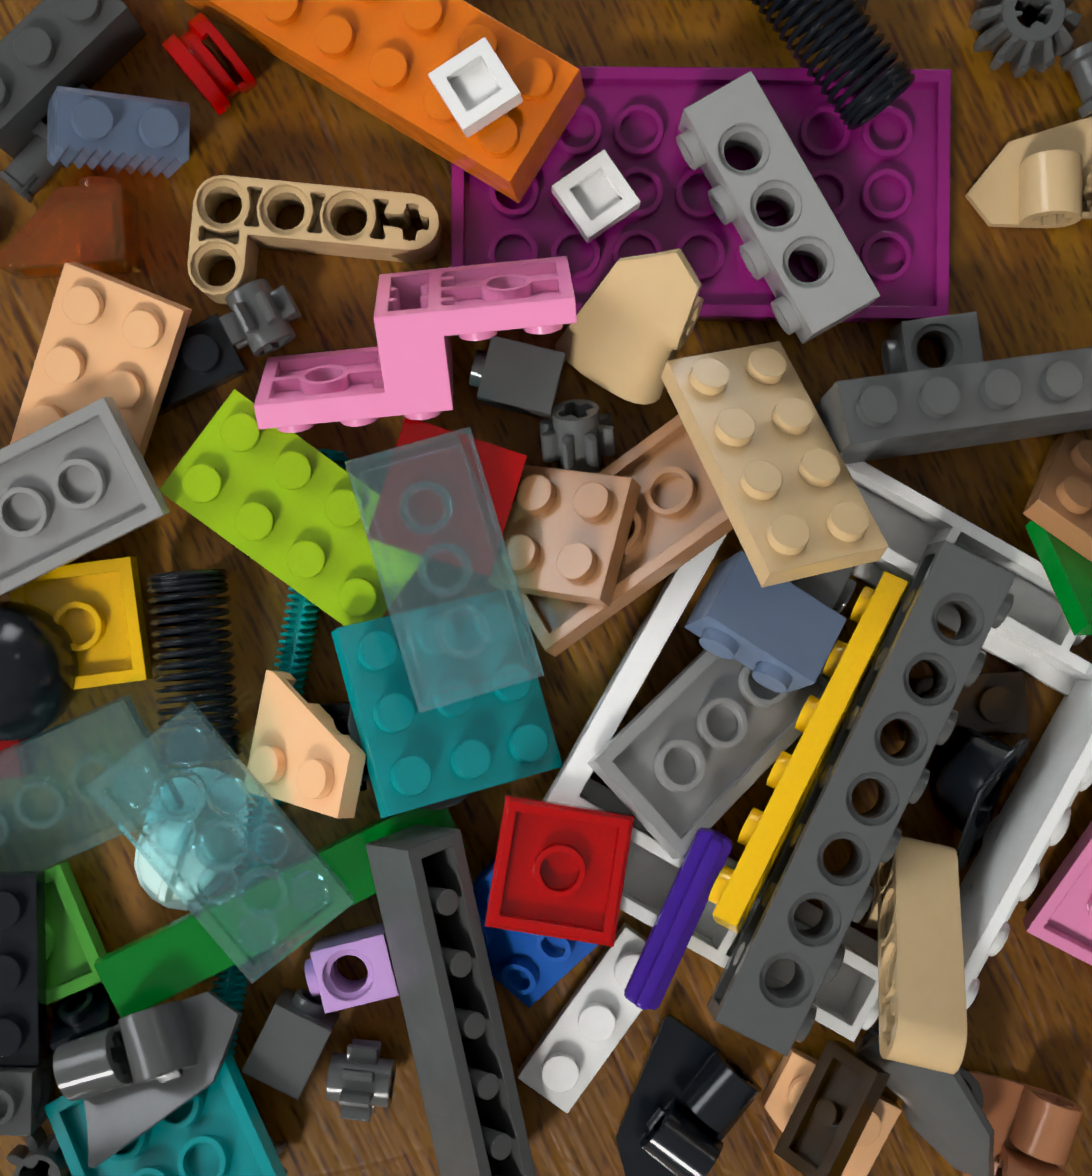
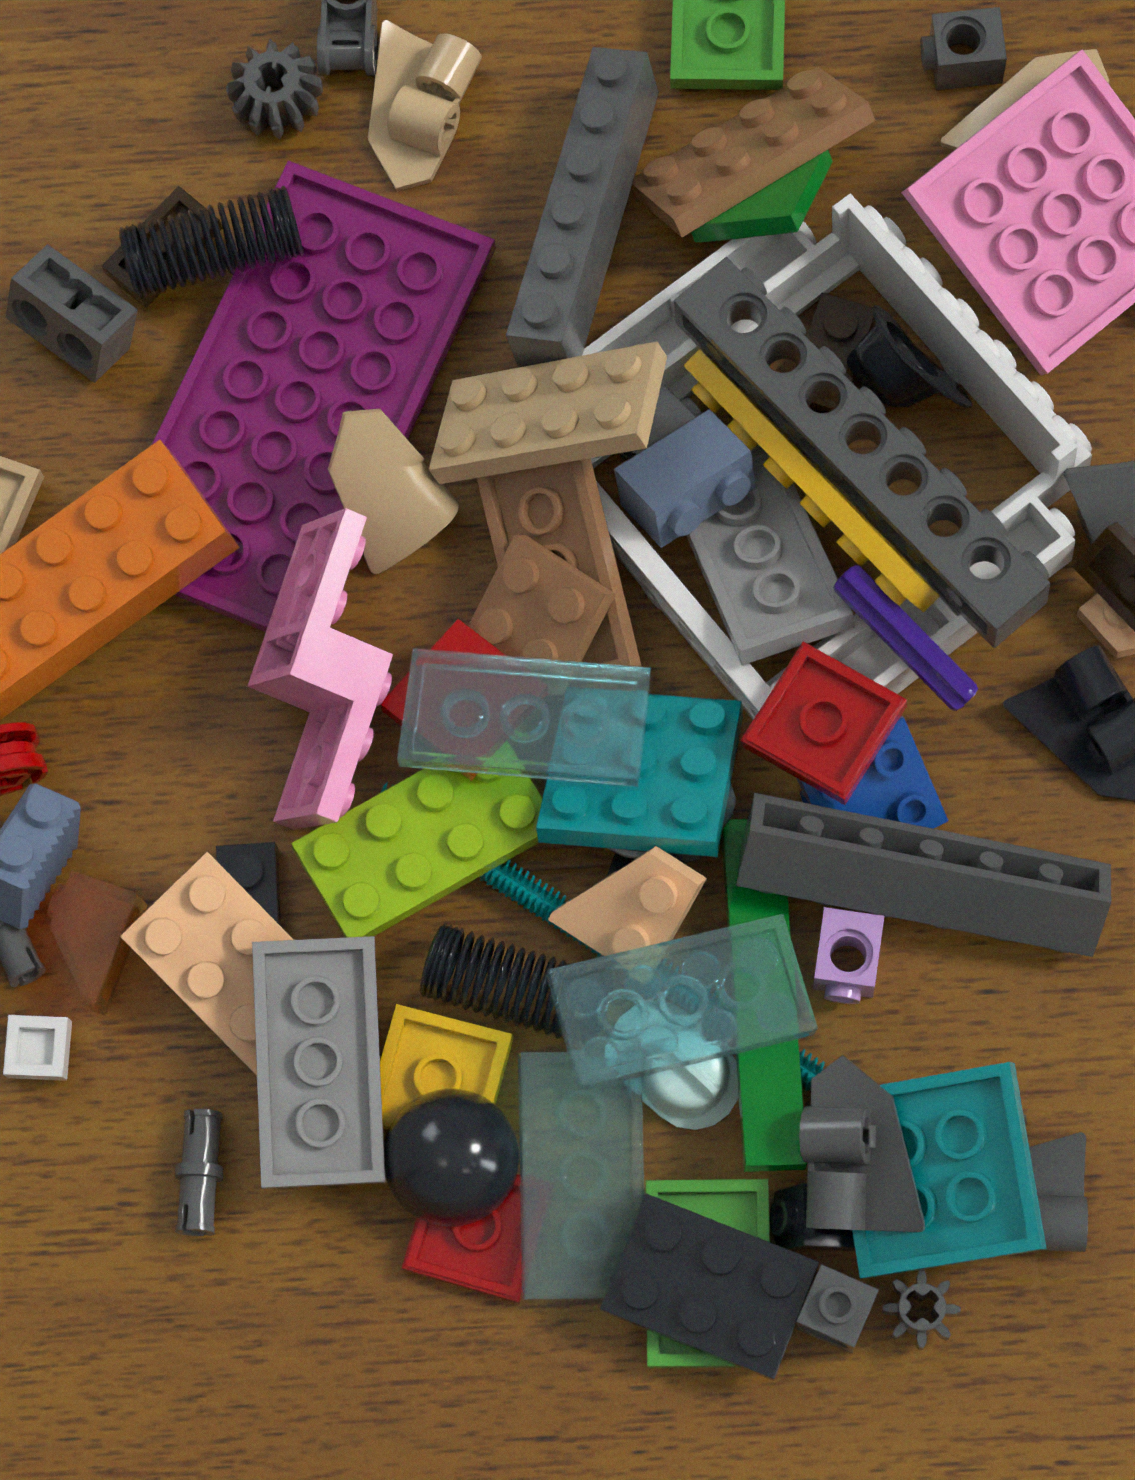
camera: 55 degrees left, 15 degrees down
tan beam [187,175,443,306] -> none
dark grey gear [219,278,302,356] -> none
dark grey brick [242,988,340,1100] -> none
dark grey gear [326,1038,396,1122] -> none
white plate [428,37,523,138] -> none
dark grey brick [469,336,565,420] -> none
white plate [517,922,647,1114] -> none
dark grey gear [539,399,616,473] -> none
white plate [552,150,641,244] -> none
light grey brick [676,71,880,344] -> none
tan beam [859,836,968,1075] -> none
dark grey brick [881,311,983,375] -> none

